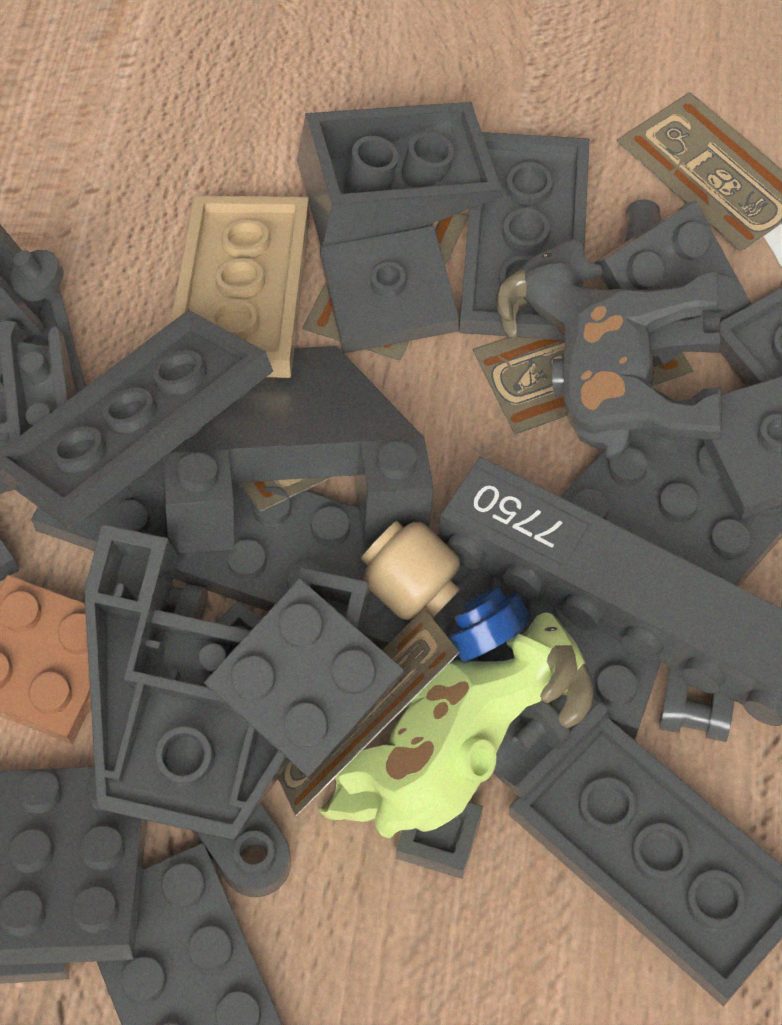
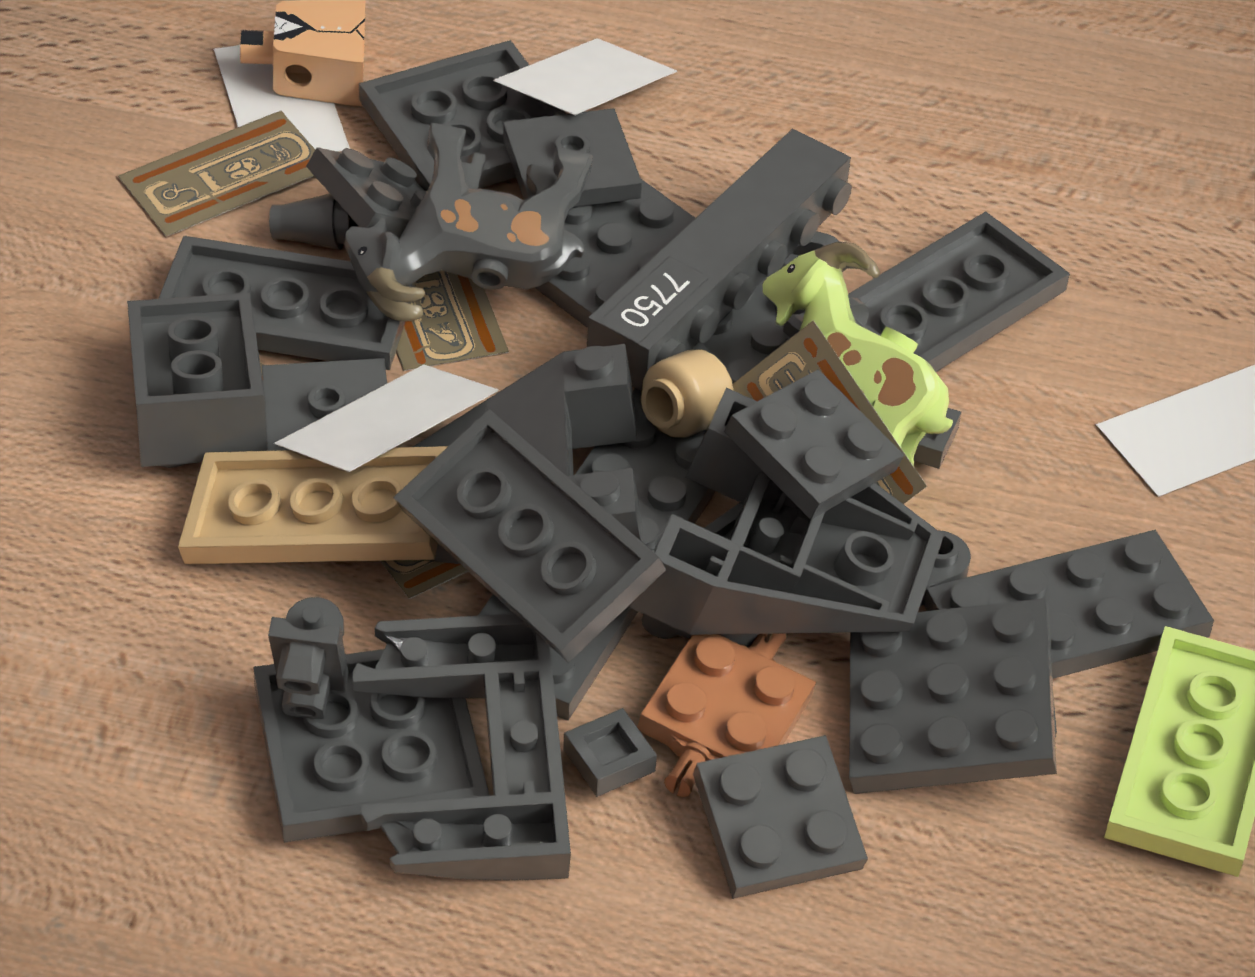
camera: 90 degrees left, 15 degrees down
blue plate [449,587,530,662] -> none
none -> white sticker [274,365,500,472]

